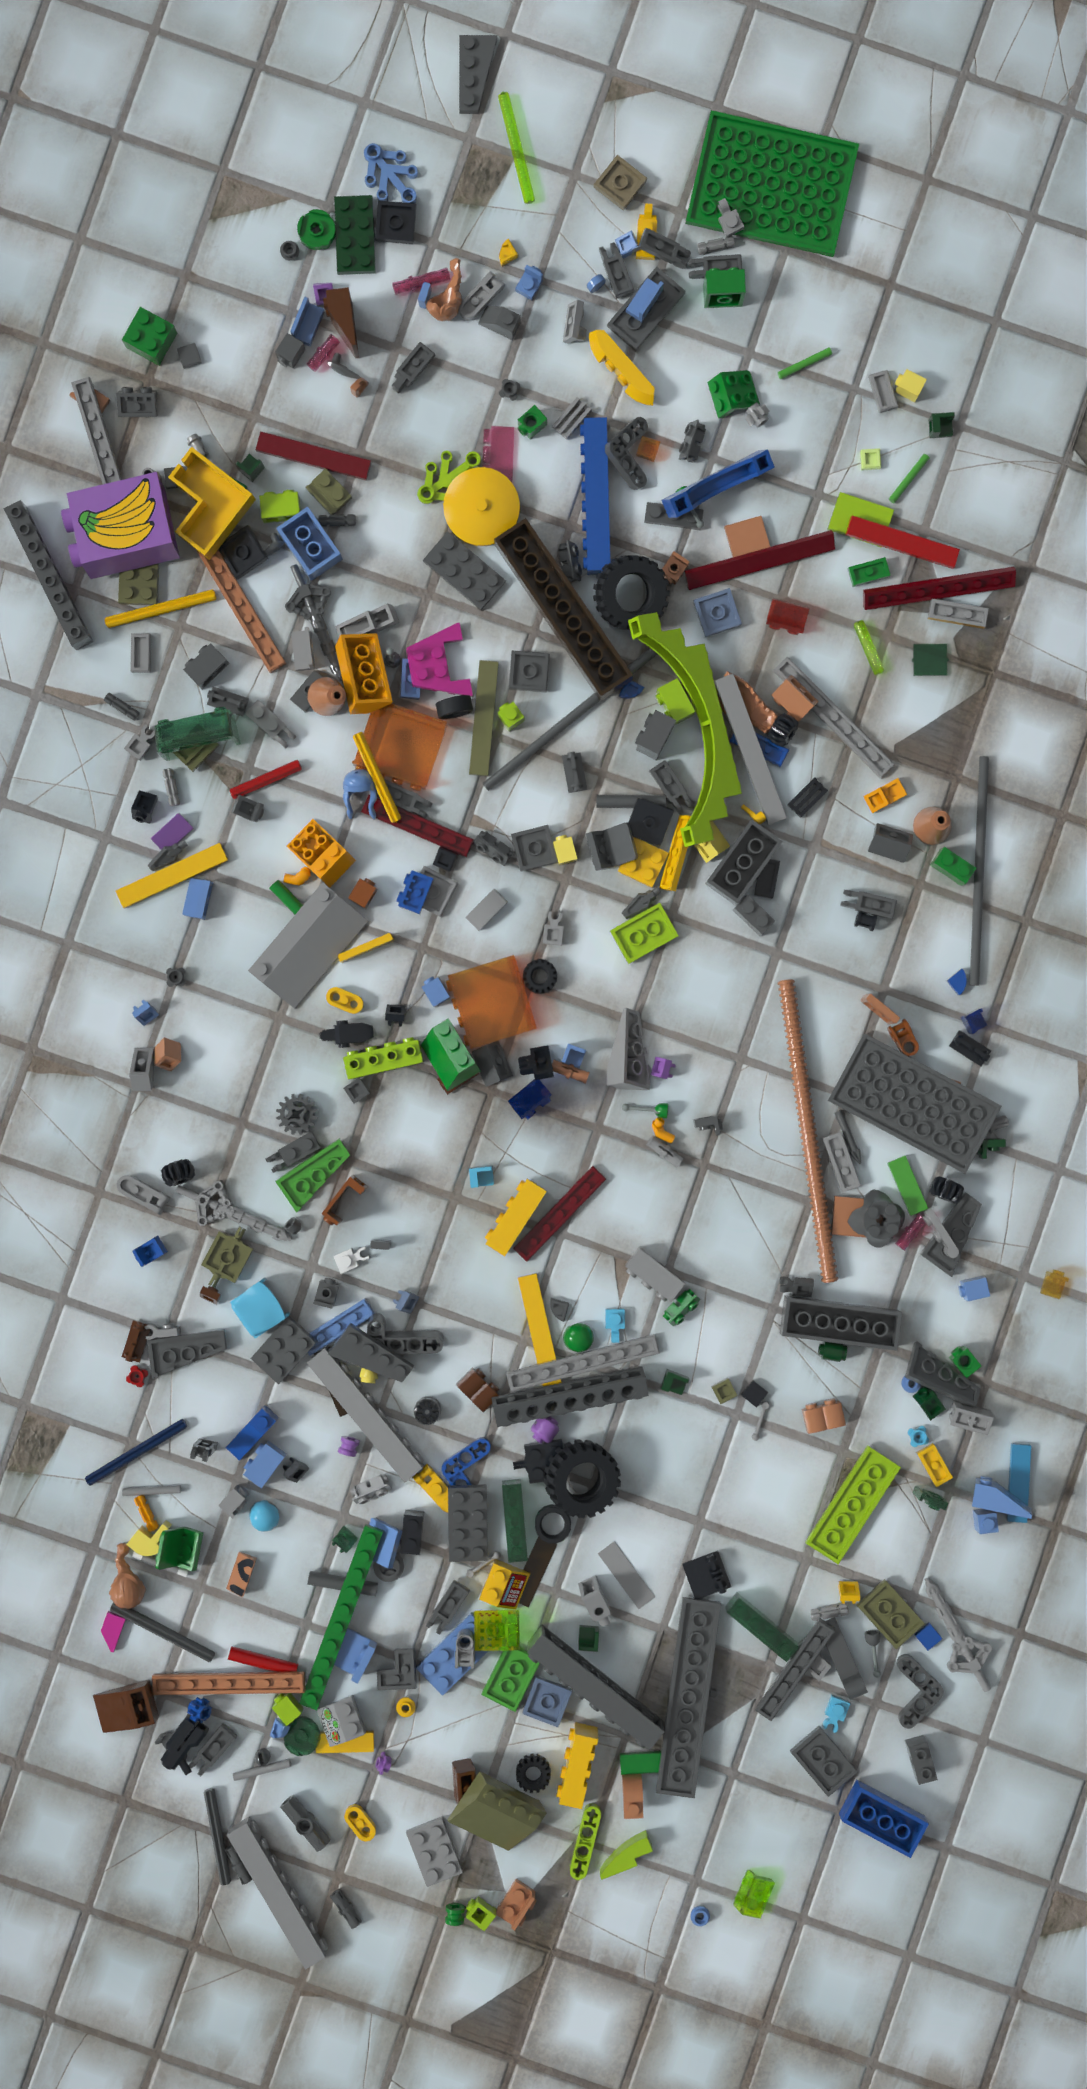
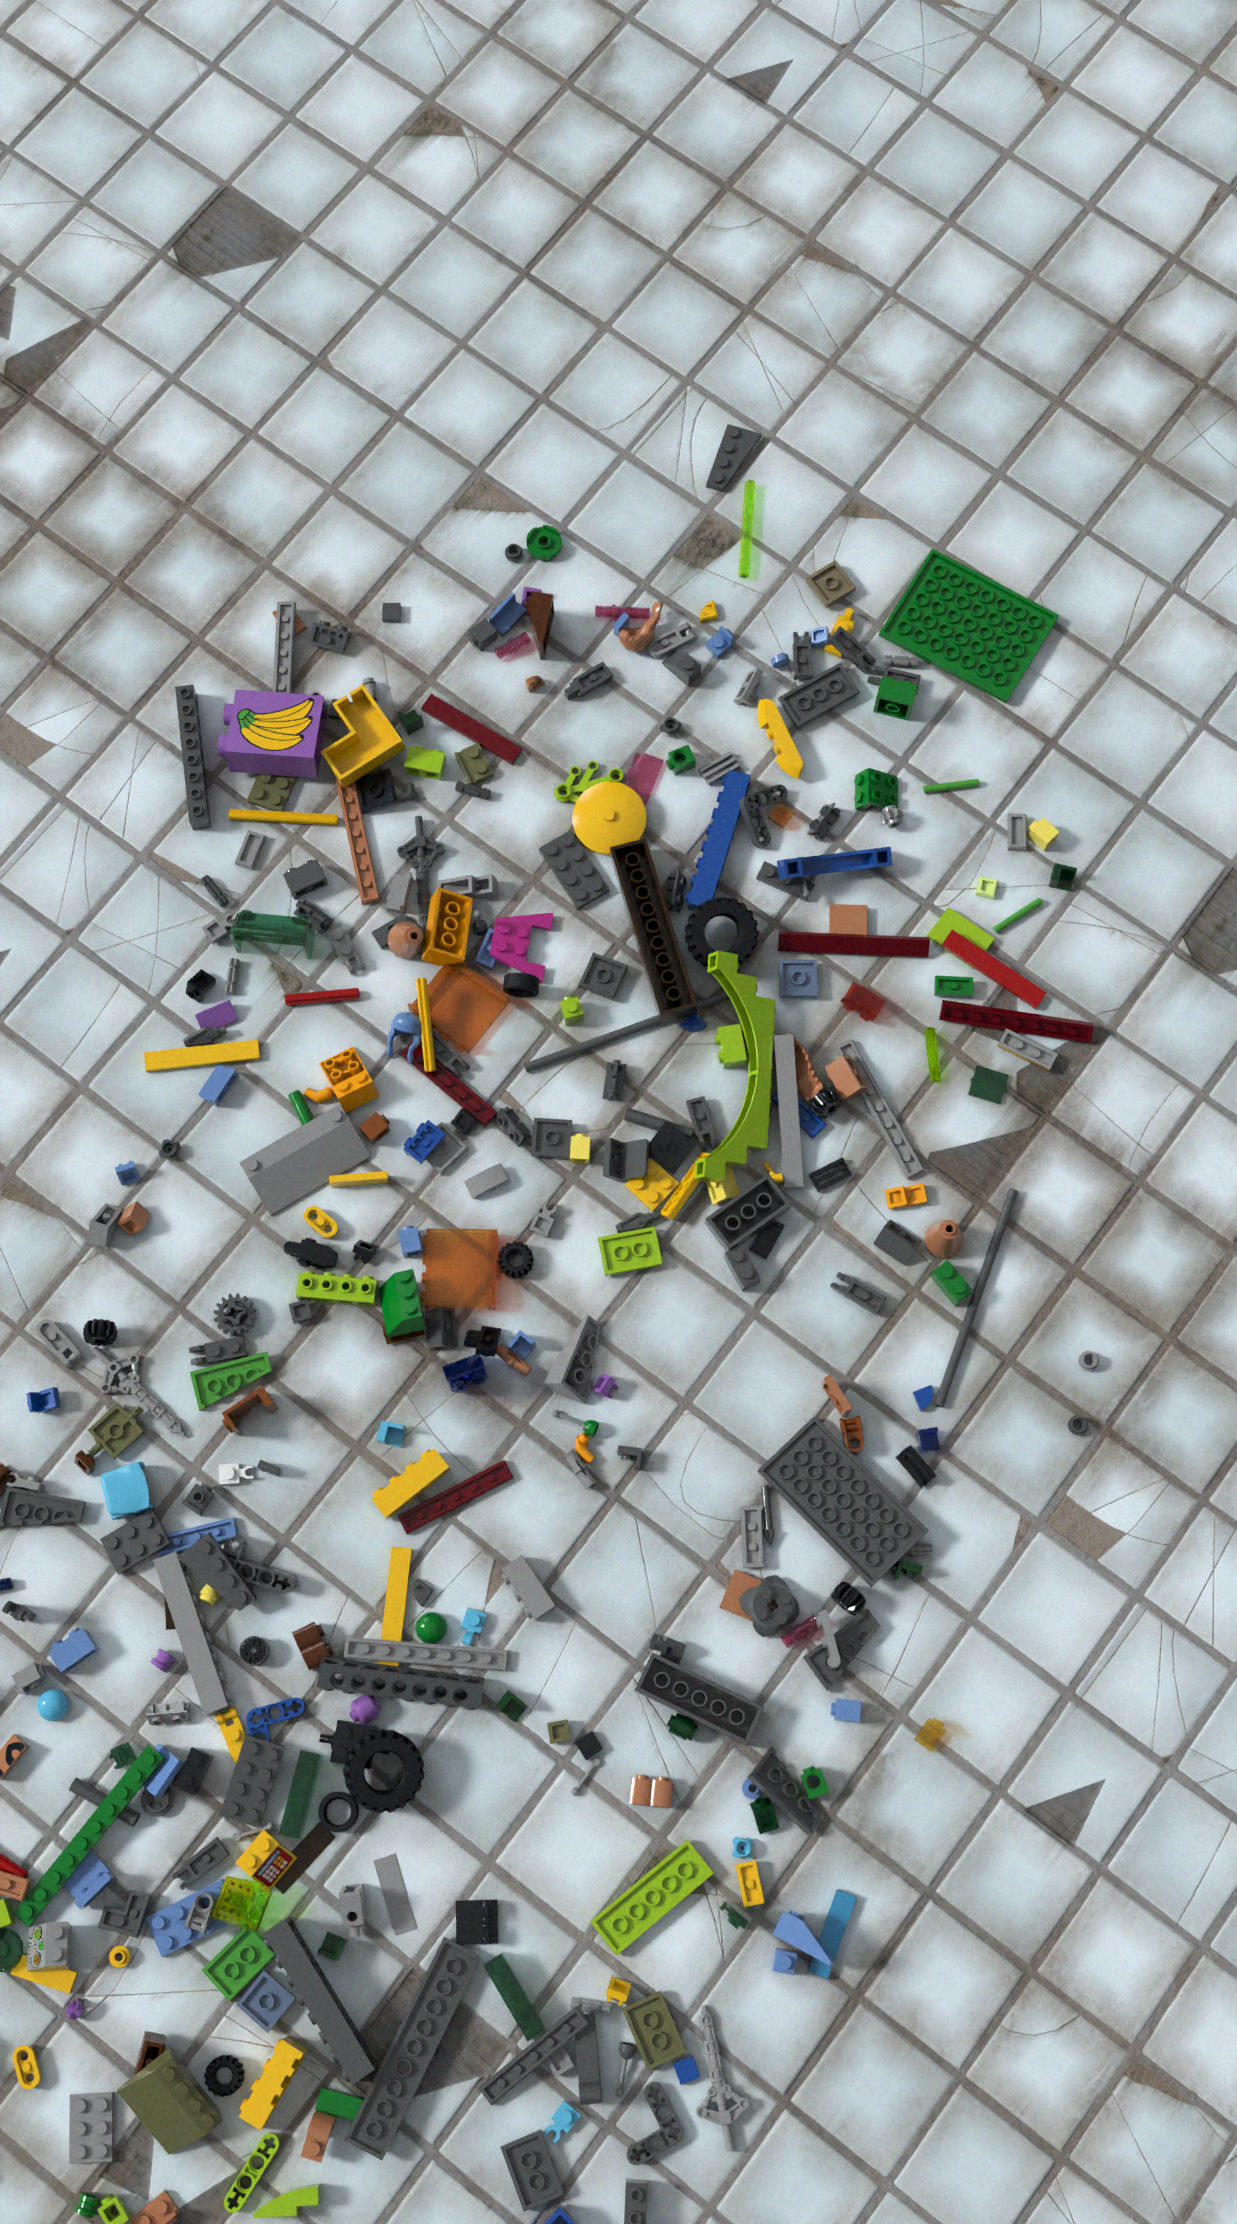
camera: 20 degrees right, 15 degrees down
green brick [122,307,178,366] -> none
olive plate [172,725,219,772] -> none
blue slope [225,1405,279,1461] -> none
dark grey bracket [231,795,264,822] -> none
medium blue brick [276,507,343,581] -> none
black tile [283,1457,309,1483] -> none
dark grey hinge [284,1217,301,1234] -> none
dark grey bar [327,353,361,379] -> none
dark green plate [334,195,376,275] -> none
medium blue plant [364,143,418,204] -> none
black plate [375,201,416,244] -> none
sand blue tile [393,1290,419,1314] -> none
olive tile [469,660,499,777] -> none
medium blue panel [626,278,664,323] -> none
dark grey brick [635,710,676,760] -> none
nougat brick [662,551,689,585] -> none
green hinge [663,1288,701,1326] -> none
light grey plate [718,198,744,238] -> none
nougat piece [778,979,839,1283] -> none
black bush [854,911,877,932] -> none
bright green tile [887,1155,928,1216] -> none
light grey hinge [949,1400,994,1435] -> none

